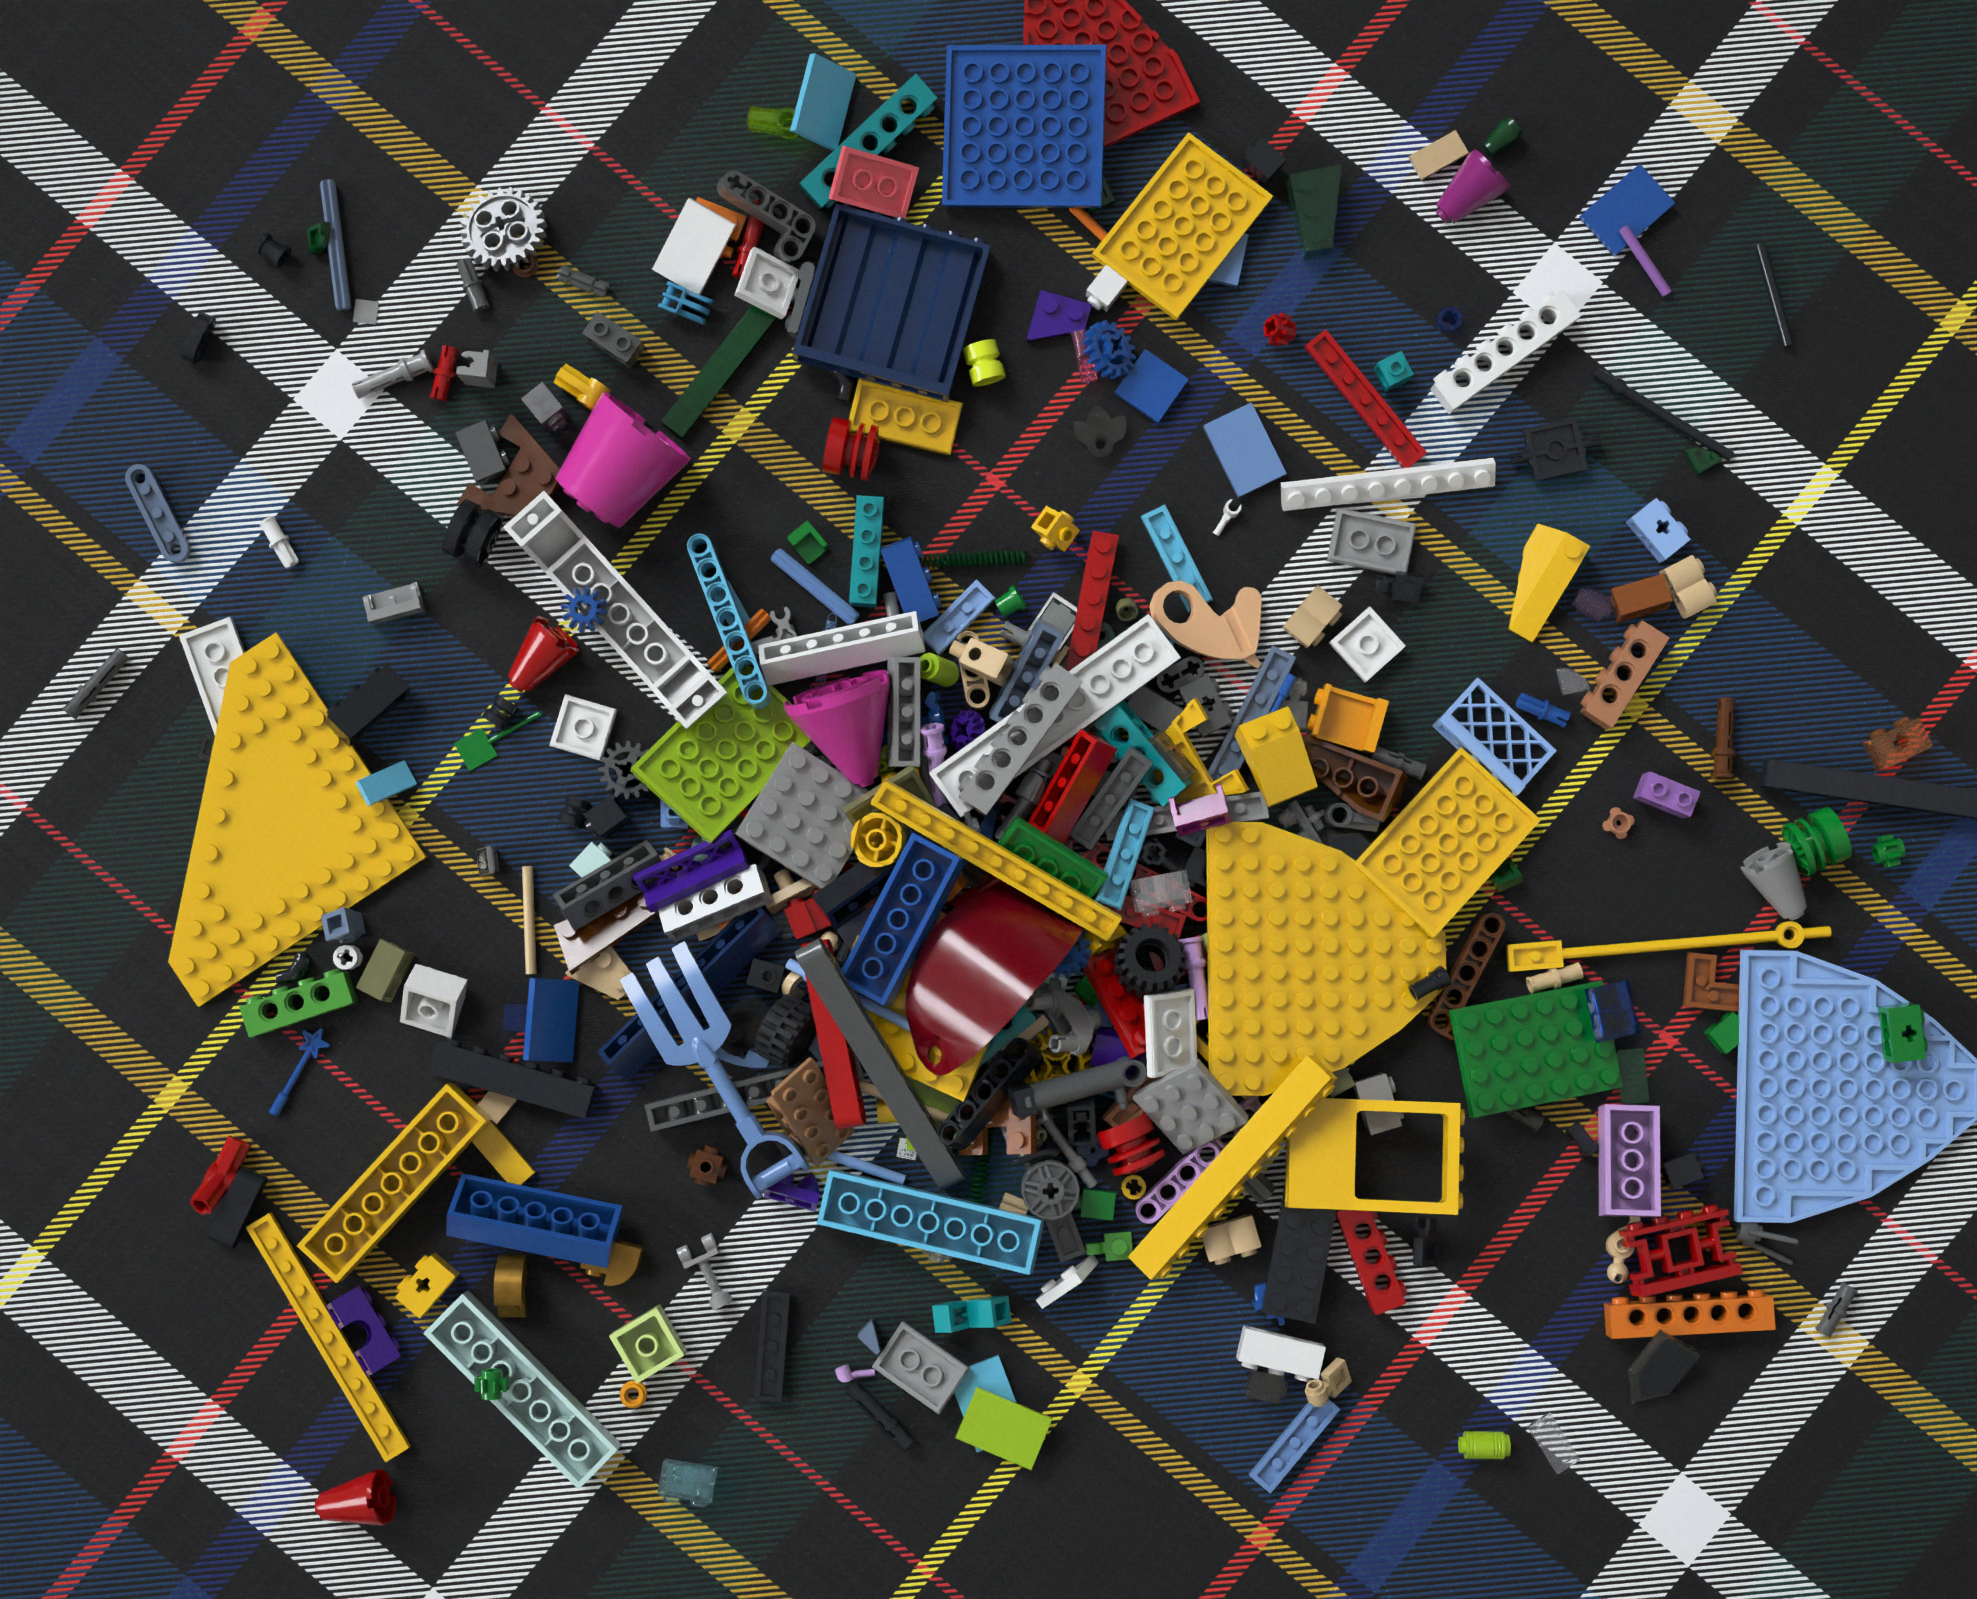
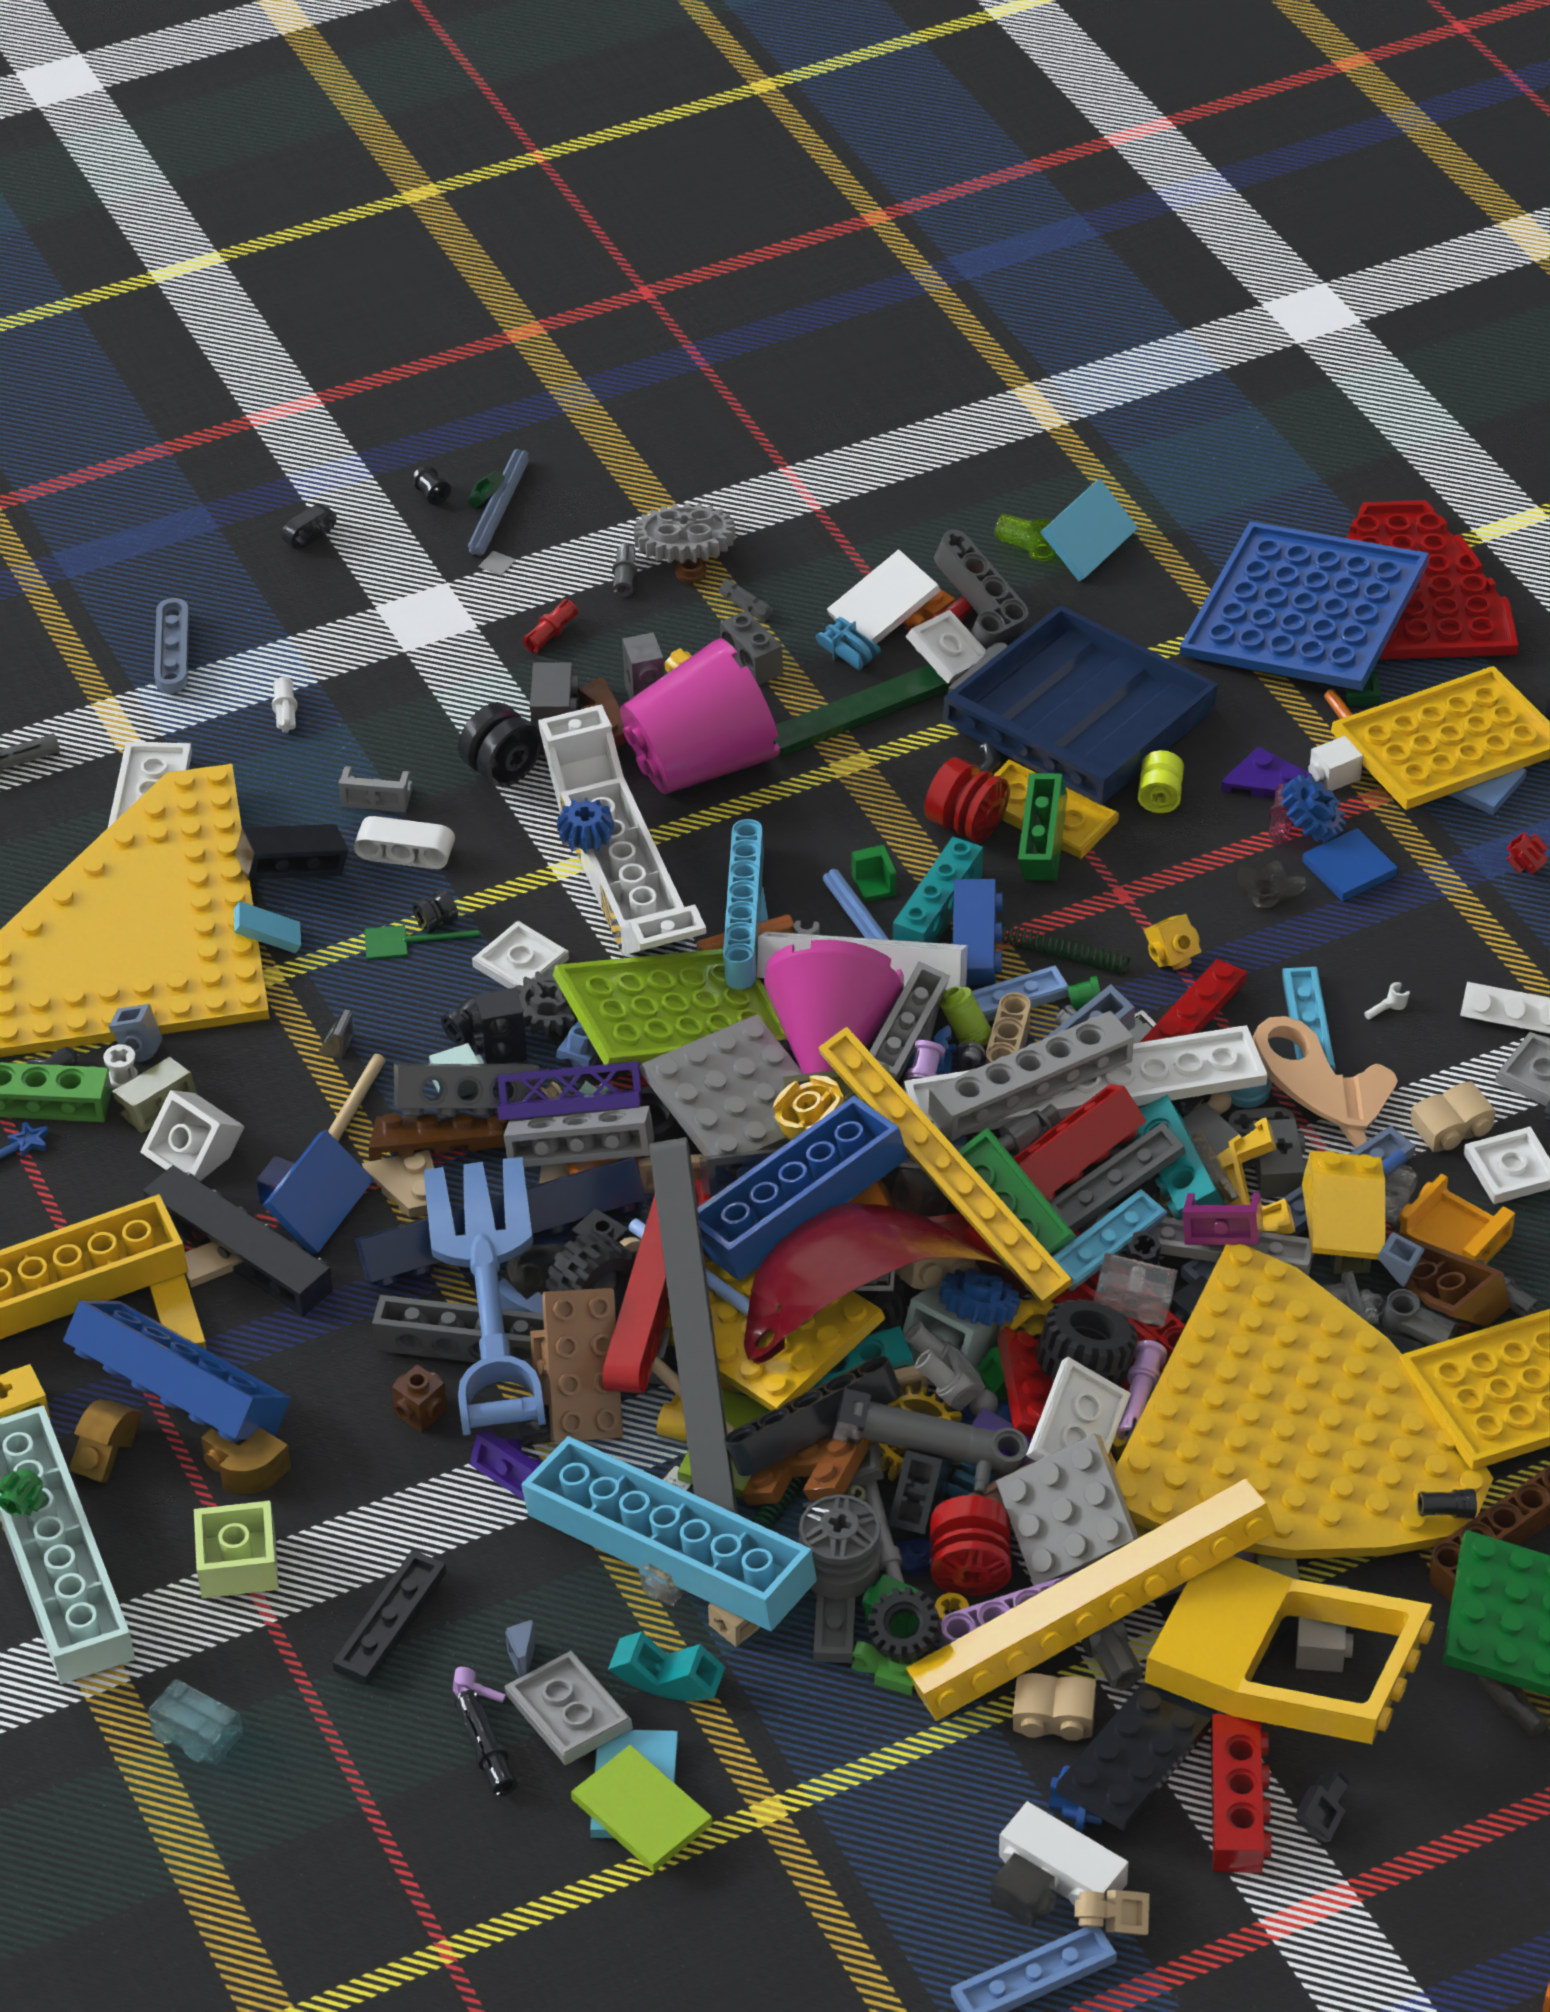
camera: 30 degrees right, 40 degrees down
light grey pin [352,349,434,399] -> none
light grey hinge [456,350,498,388] -> none
red cone [508,616,580,692] -> none
light orange plate [620,1380,647,1408] -> none
light grey bar [676,1233,733,1310] -> none
teal brick [797,74,937,209] -> none
coral plate [829,145,919,219] -> none
tan torso [949,638,1015,688] -> none
white wing [1036,1255,1099,1309] -> none
medium blue tile [1203,402,1287,498] -> none
none -> white beam [353,816,455,869]
none -> black tyre [868,1587,942,1664]
none -> flat silver arm [957,1041,985,1072]
none -> green brick [1018,773,1068,881]
none -> sand blue slope [1378,1232,1425,1287]

